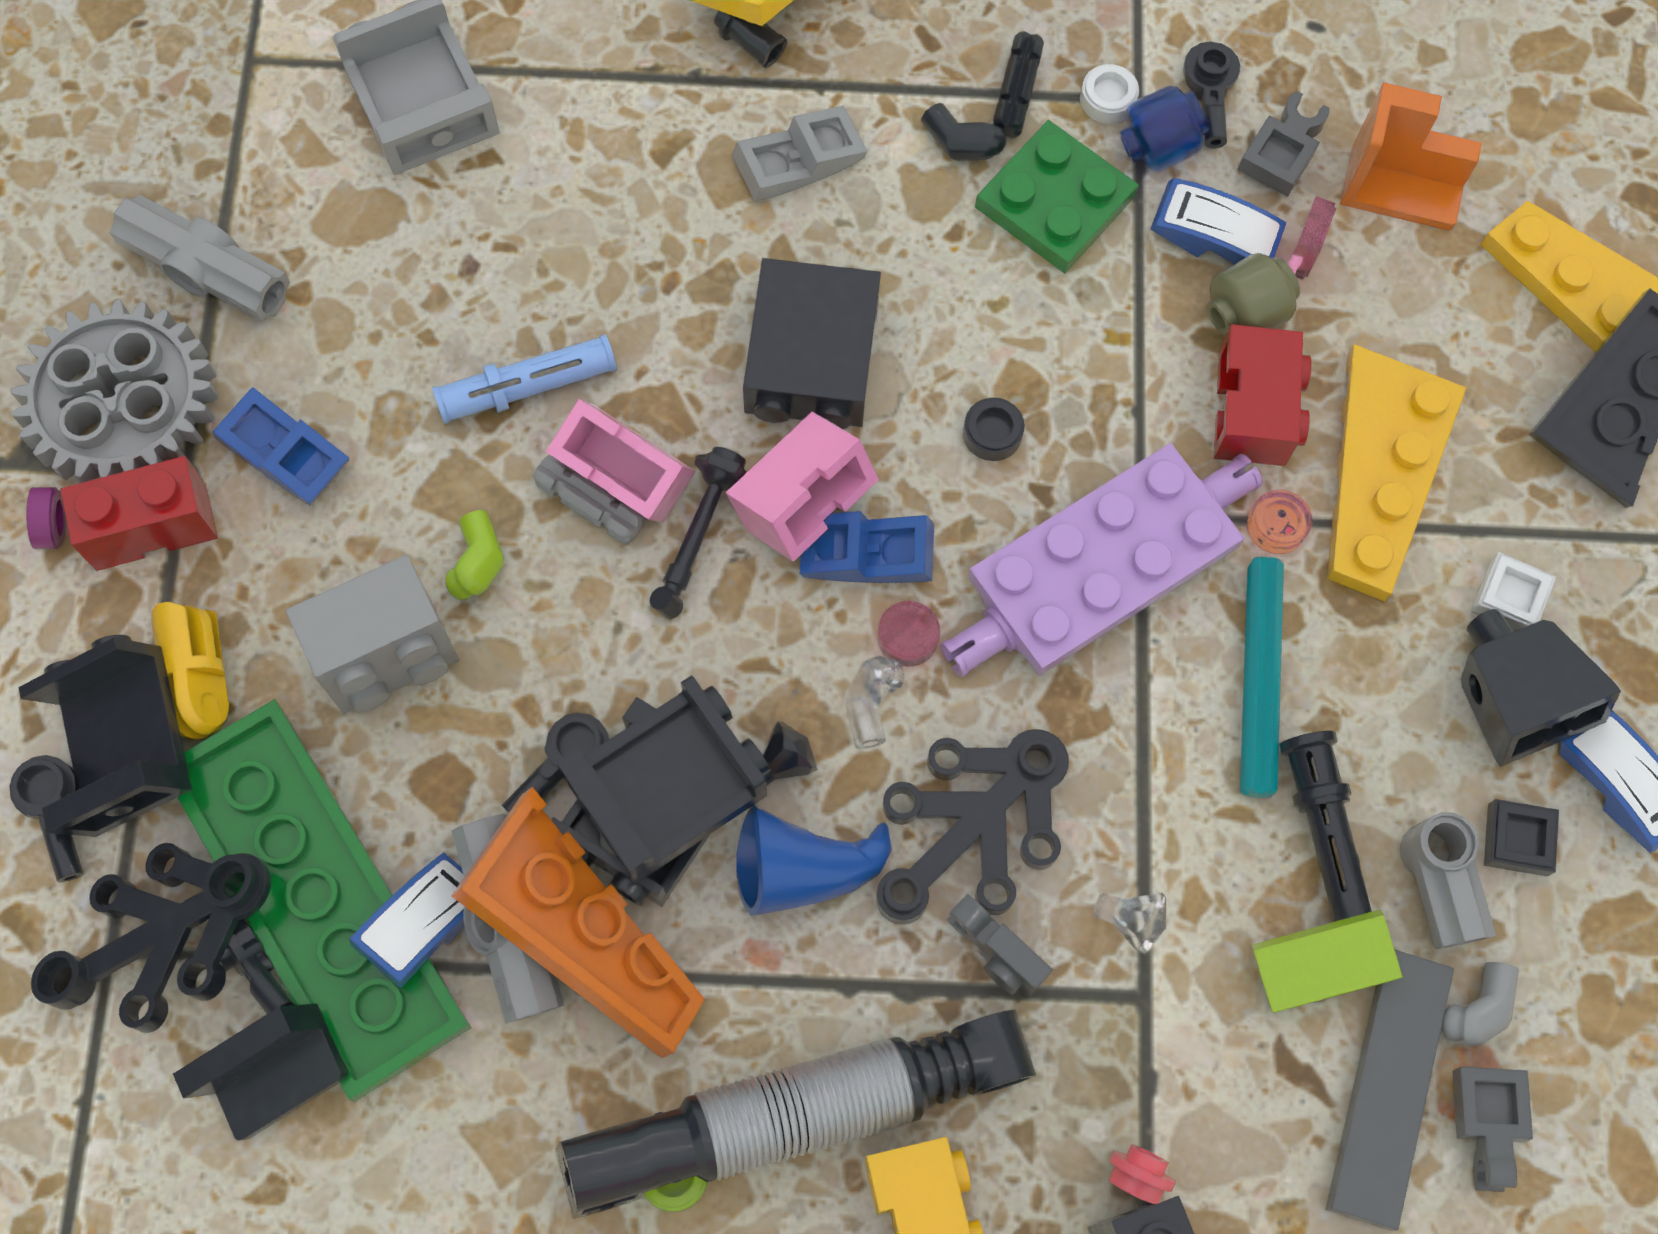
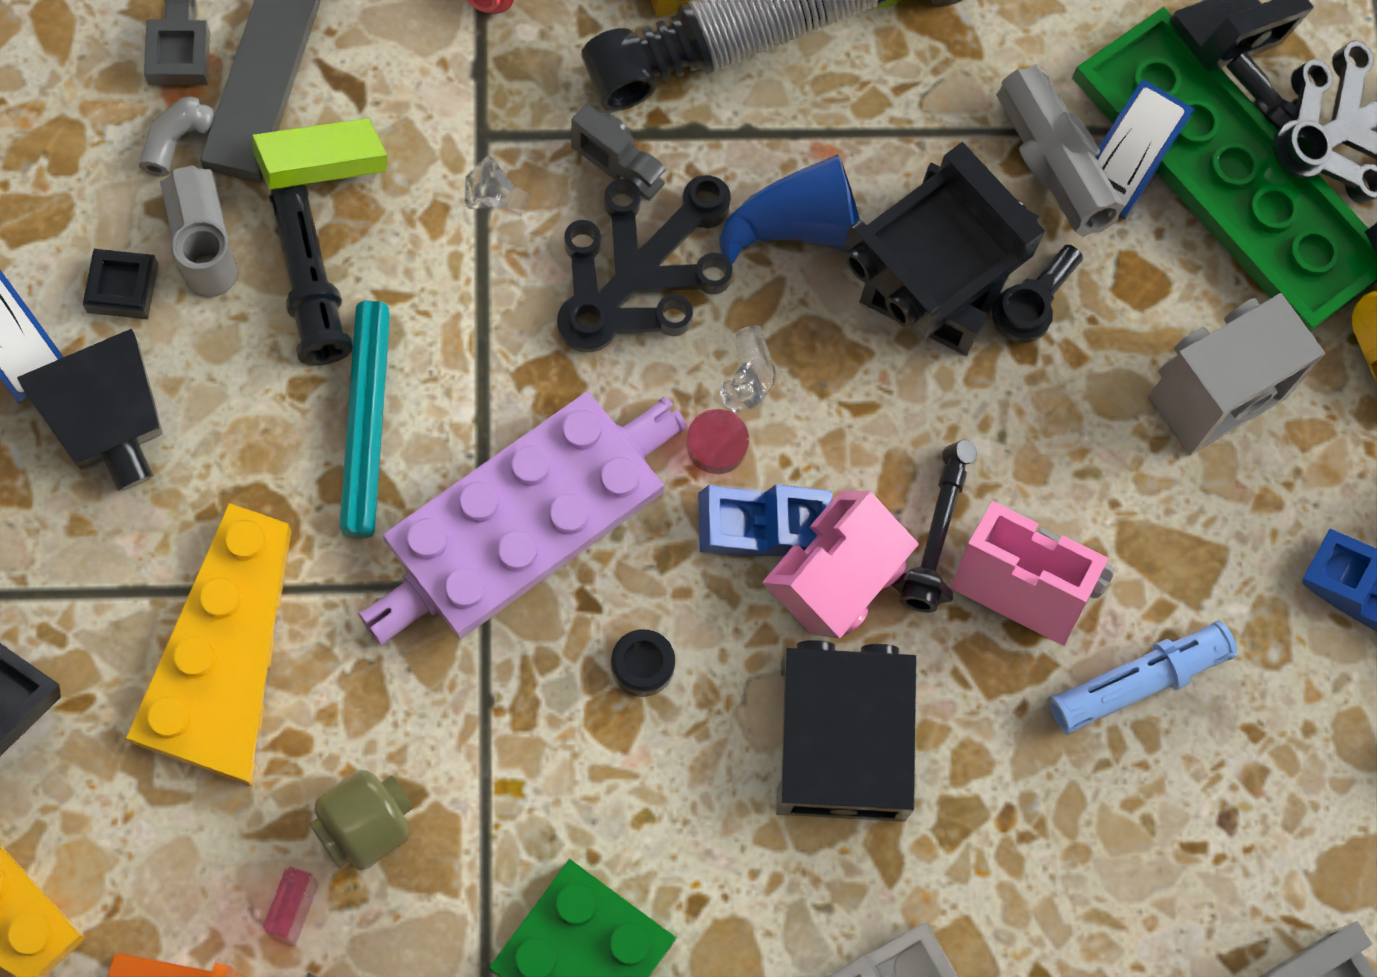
camera: 170 degrees right, 0 degrees up
lime arm [445,510,504,600] -> none
orange wing [451,787,705,1058] -> none
black rock [762,721,818,786] -> none
slope [1150,178,1287,264] -> none
red brick [1214,324,1312,466] -> none
tile [1247,490,1312,554] -> none
white tile [1471,552,1556,631] -> none

